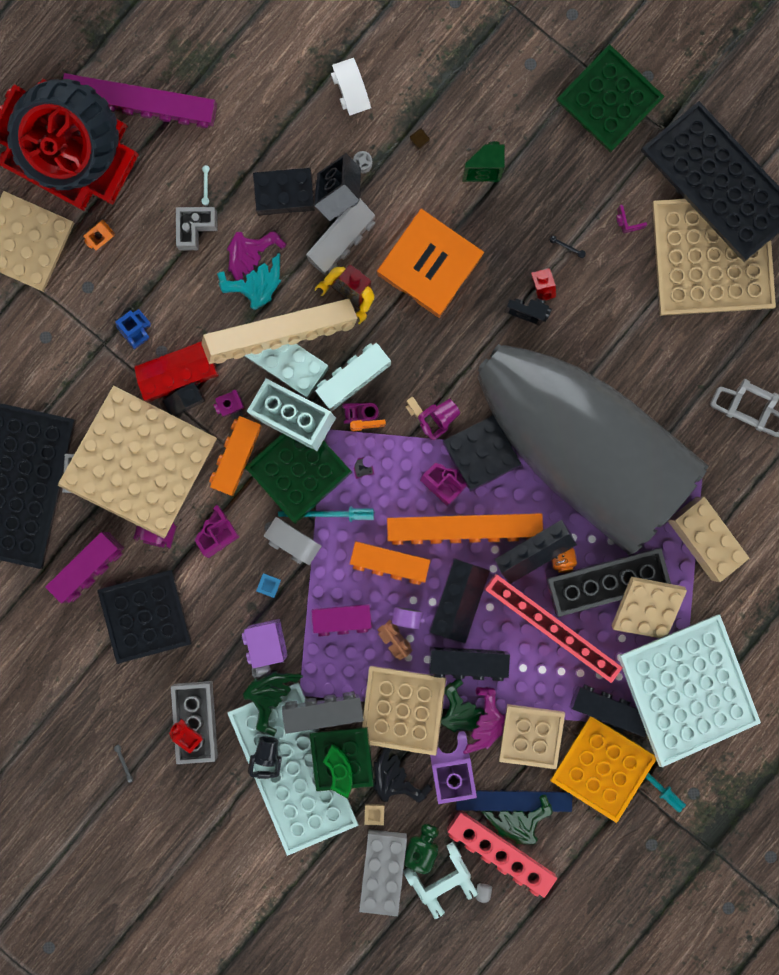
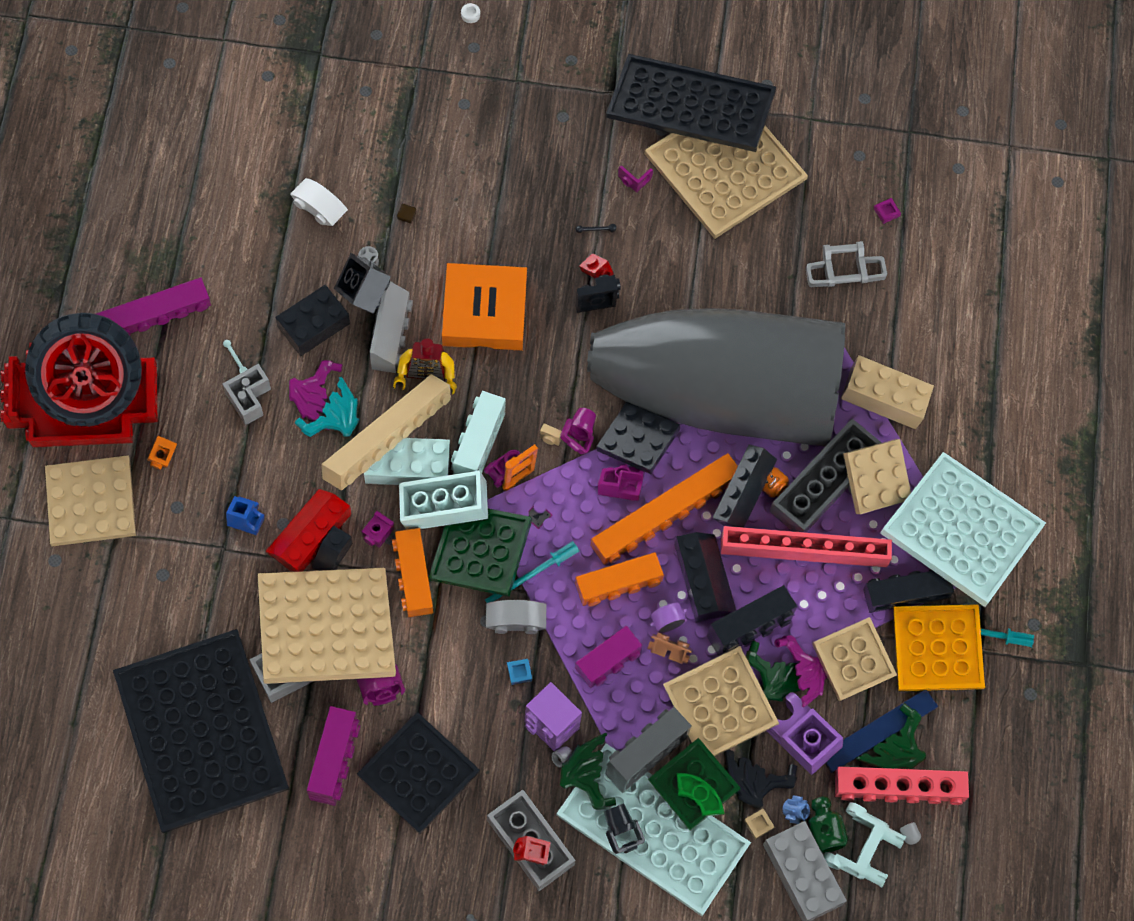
camera: 40 degrees left, 20 degrees down
magenta slope [194,505,239,558] -> none
dark green slope [462,141,505,182] -> none
dark green plate [556,44,665,153] -> none
none -> medium blue gear [783,795,810,824]

